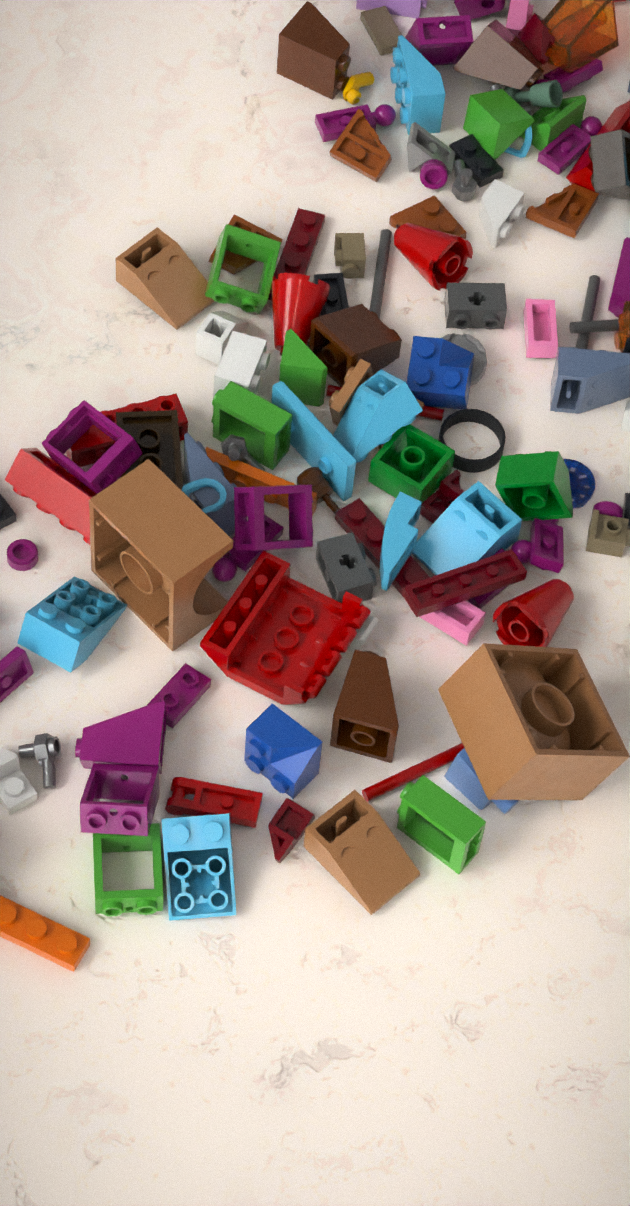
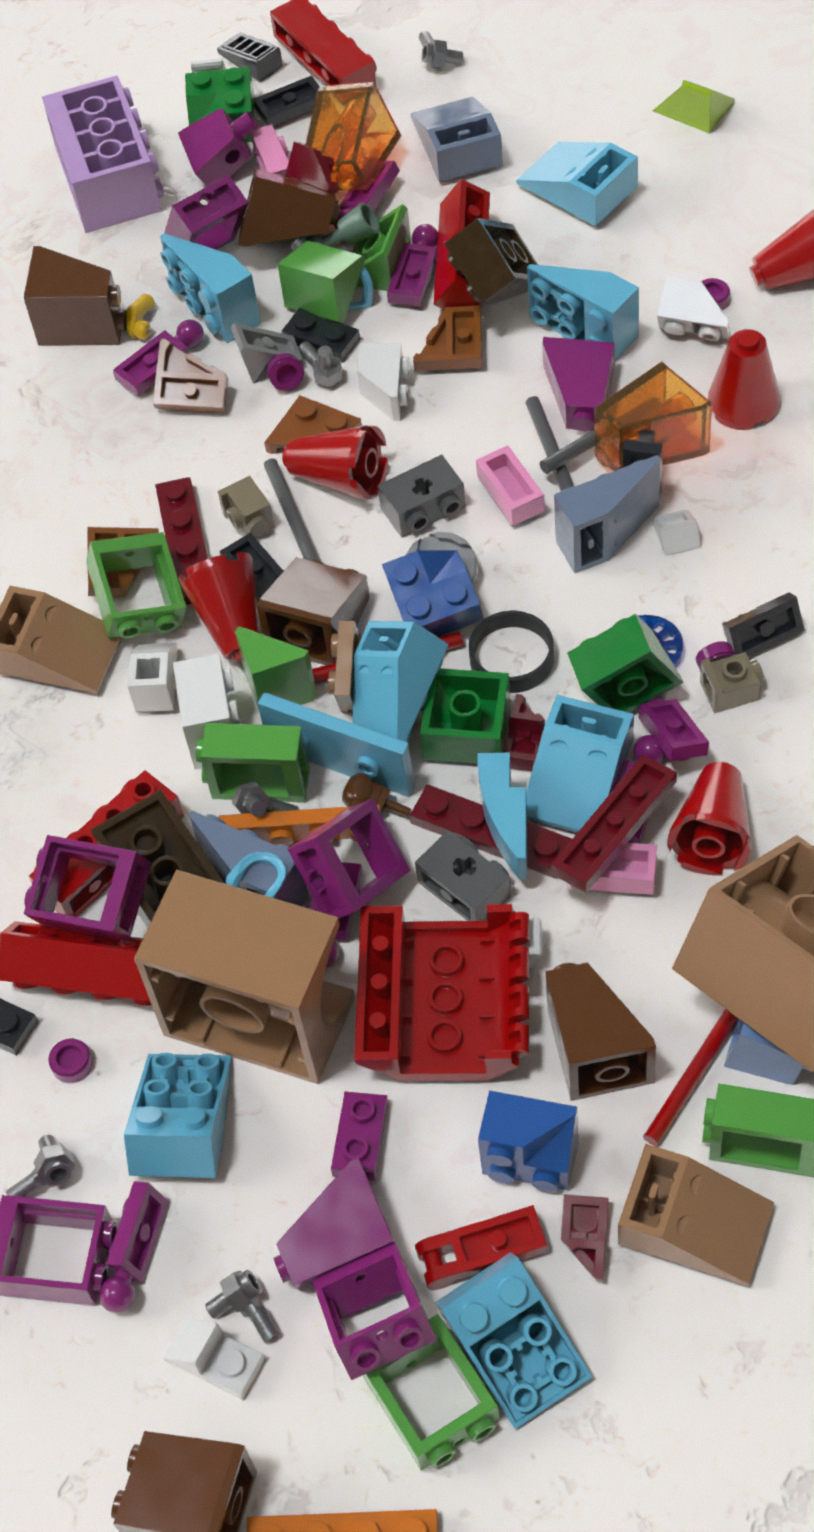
camera: 15 degrees left, 0 degrees up
dark tan tile [360,6,402,56] -> none

